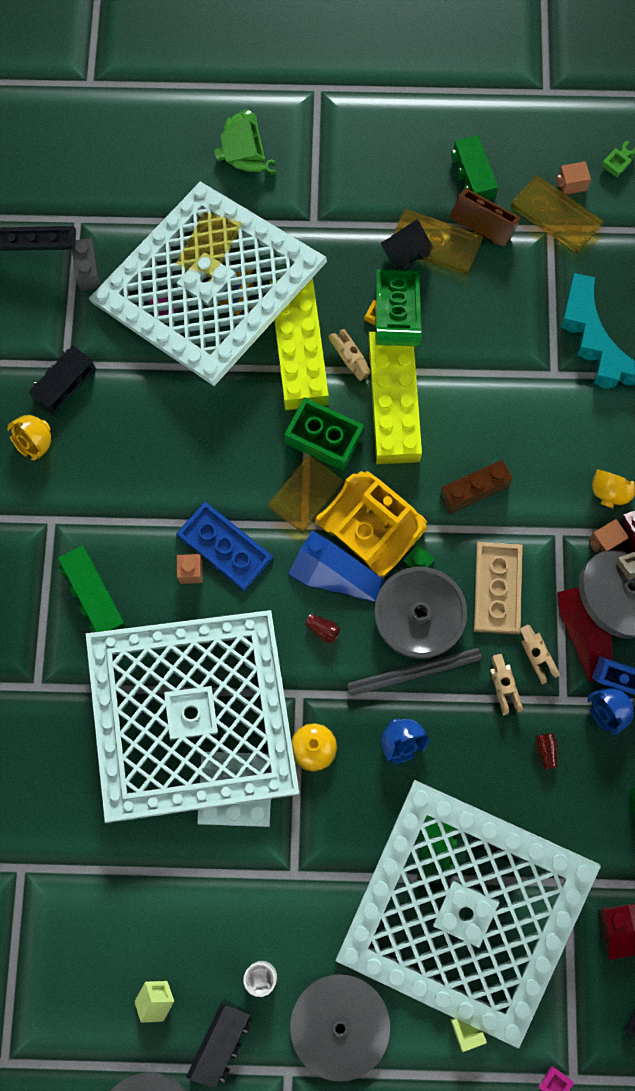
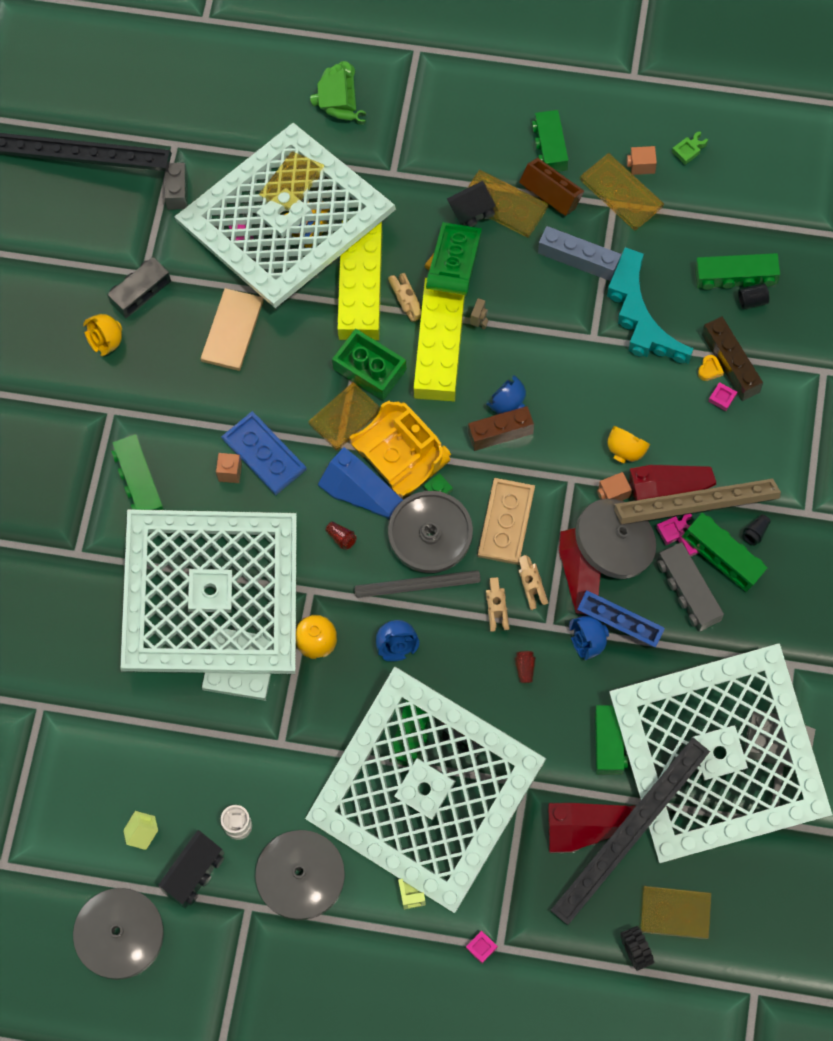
camera: 10 degrees right, 5 degrees down
none -> tan tile [201,288,264,371]
none -> dark tan plate [471,298,488,329]
none -> blue cylinder [486,375,526,414]
none -> sand blue brick [538,226,621,281]

